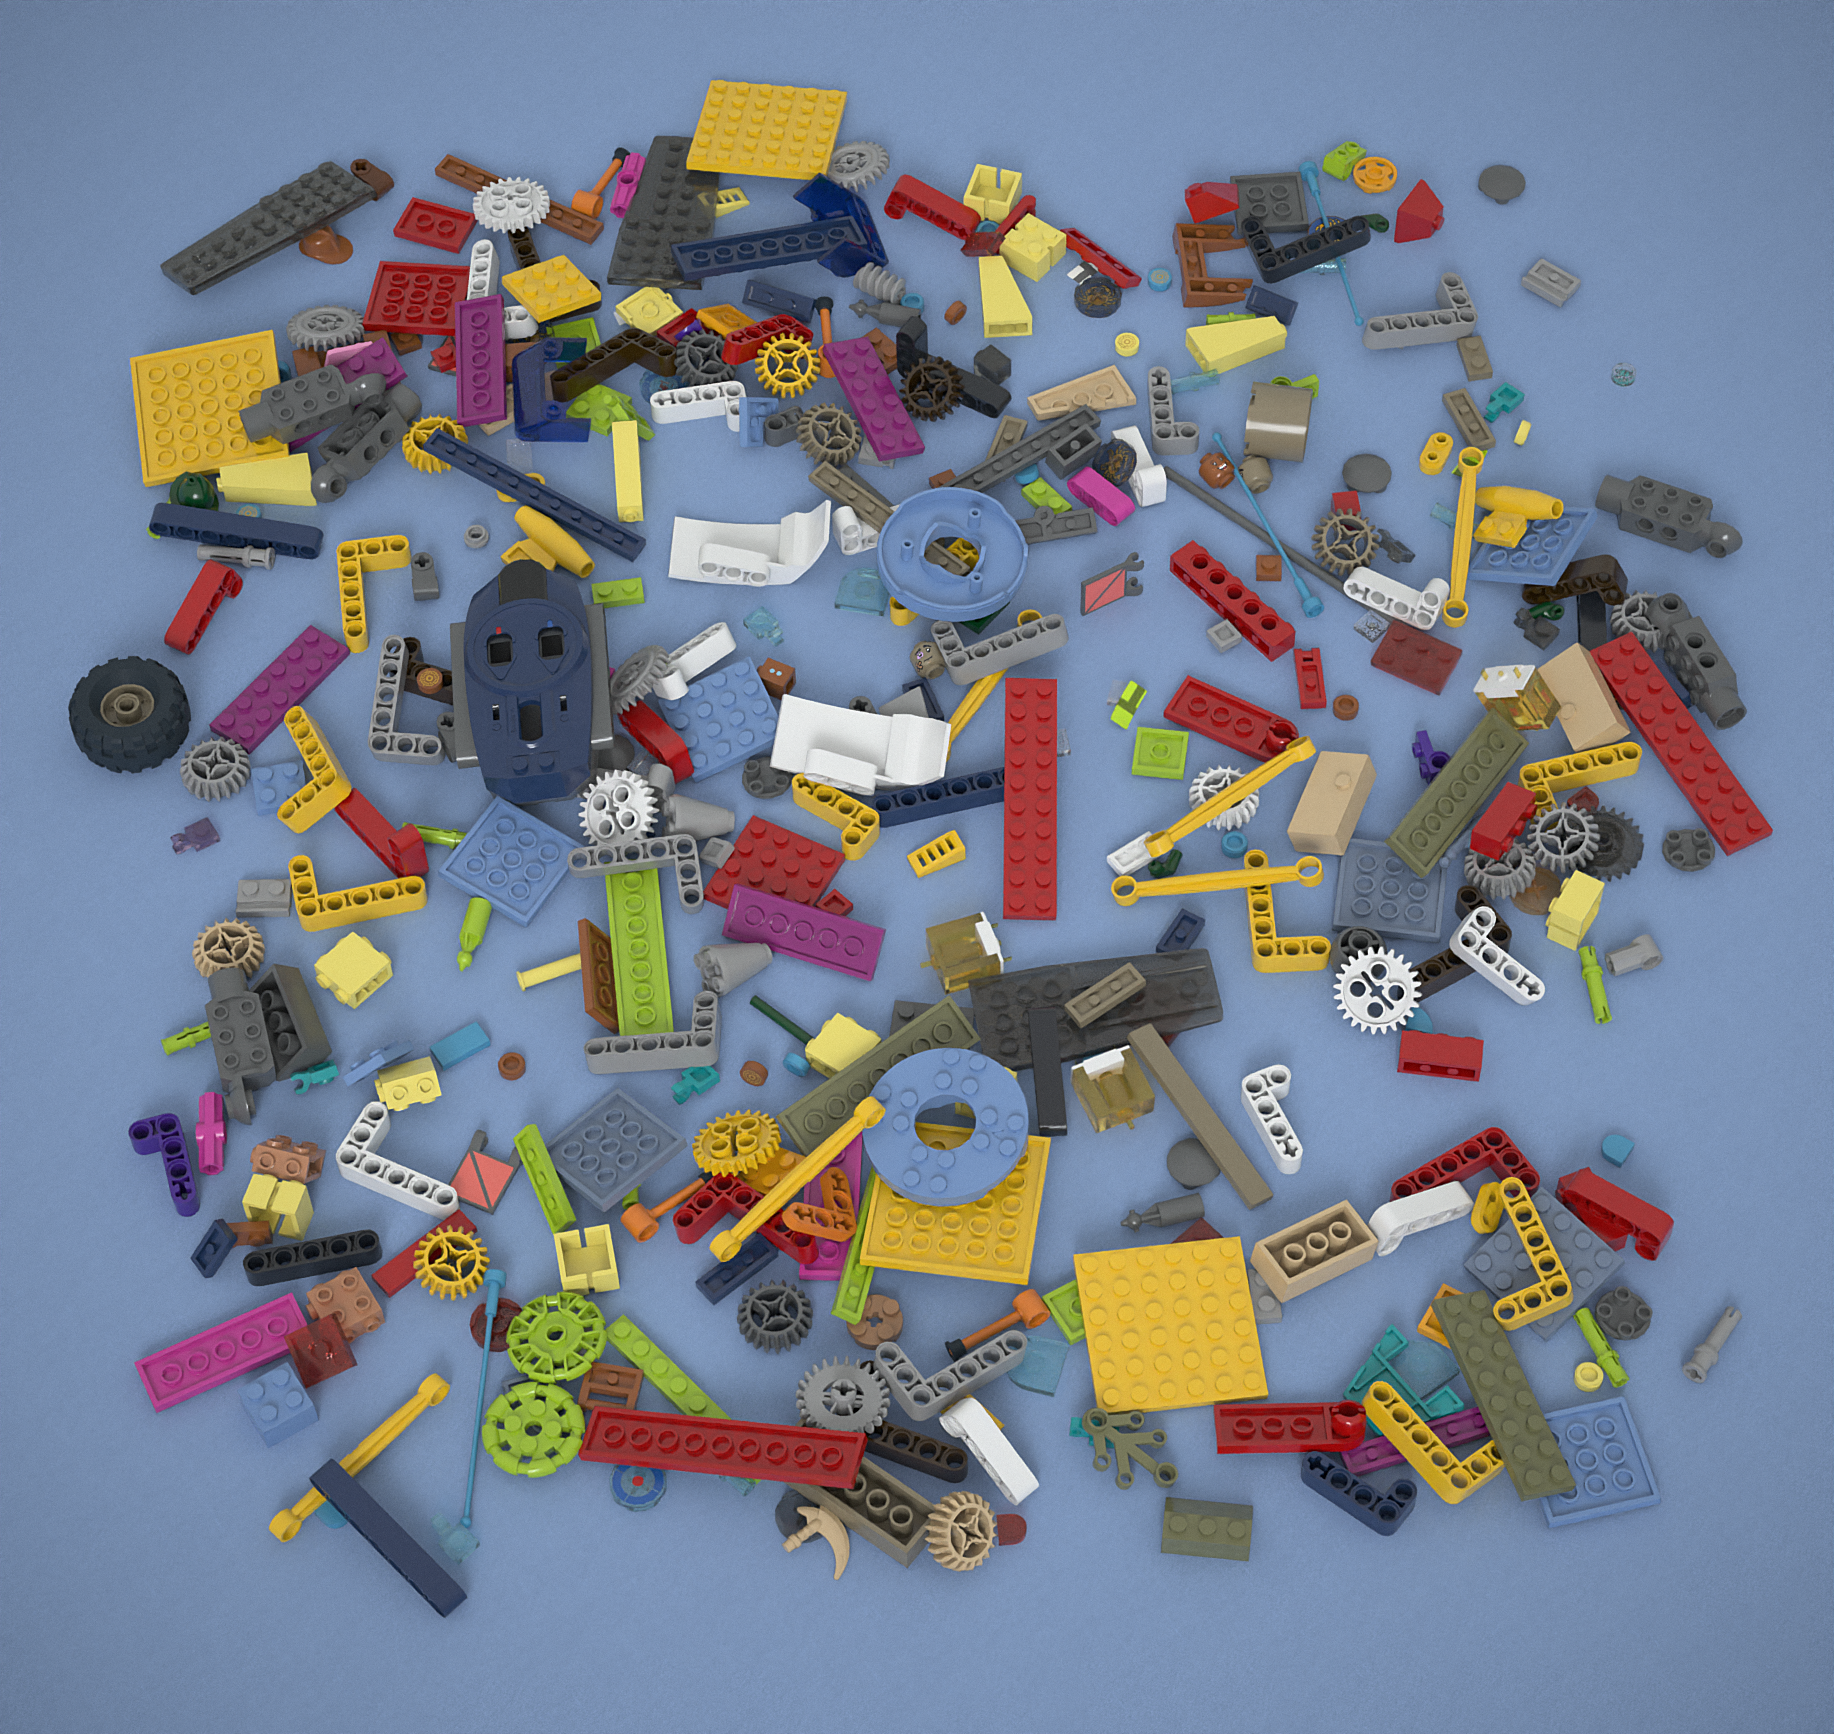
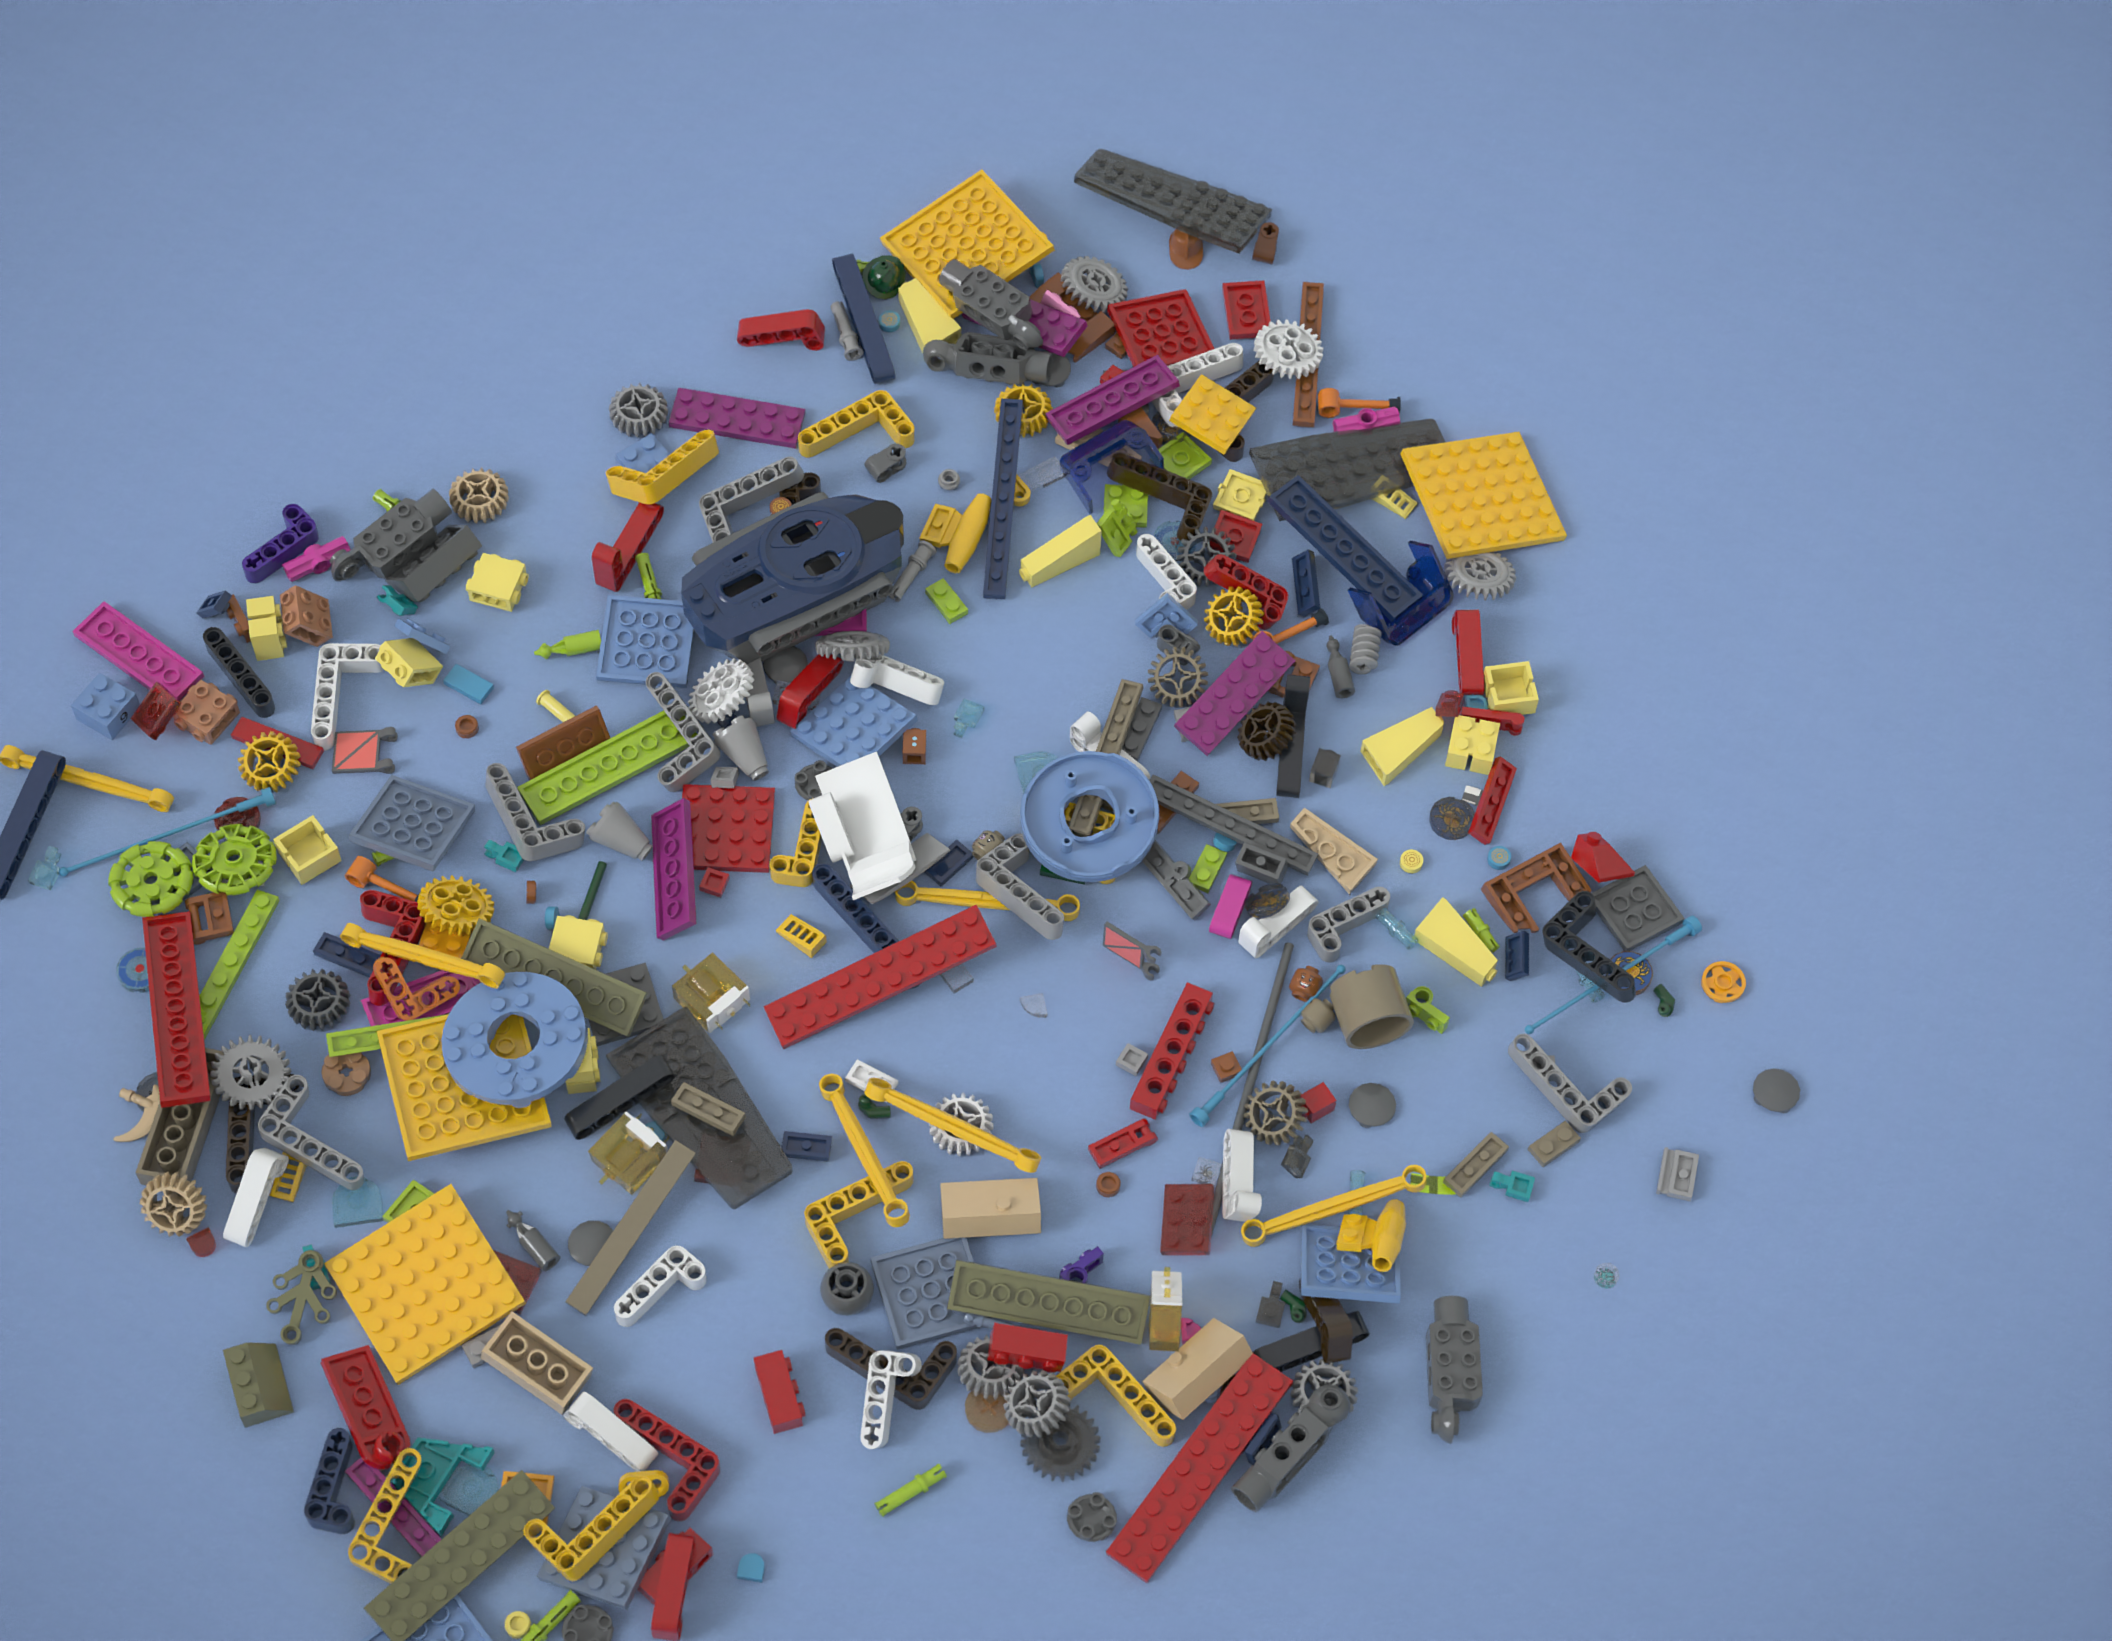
camera: 60 degrees right, 5 degrees up
black wheel [68,656,191,774] -> none
clear purple plate [170,817,220,854] -> none
light grey plate [236,879,292,918] -> none
yellow beam [288,855,428,932] -> none
lime plate [513,1124,576,1234] -> none
white beam [668,500,831,587] -> none
dark purple piece [674,319,702,341] -> none
light orange plate [696,304,757,339] -> none
dark azure tile [900,293,924,313] -> none
dark orange tile [944,300,967,325] -> none
orange piece [945,1289,1050,1362] -> none
clear neon green sticker [1110,681,1147,729] -> none
lime plate [1132,727,1189,780] -> none
red plate [1163,675,1299,763] -> none
dark azure tile [1221,831,1248,858] -> none
lime plate [1322,141,1367,181] -> none
white gear [1333,946,1422,1034] -> none
red slope [1394,179,1445,243] -> none
dark azure tile [1405,1007,1433,1034] -> none
yellow plate [1419,432,1453,475] -> none
light yellow tile [1514,420,1532,446] -> none
light yellow piece [1545,870,1605,951] -> none
clear red tile [1566,786,1599,817] -> none
light grey piece [1604,934,1663,976] -> none

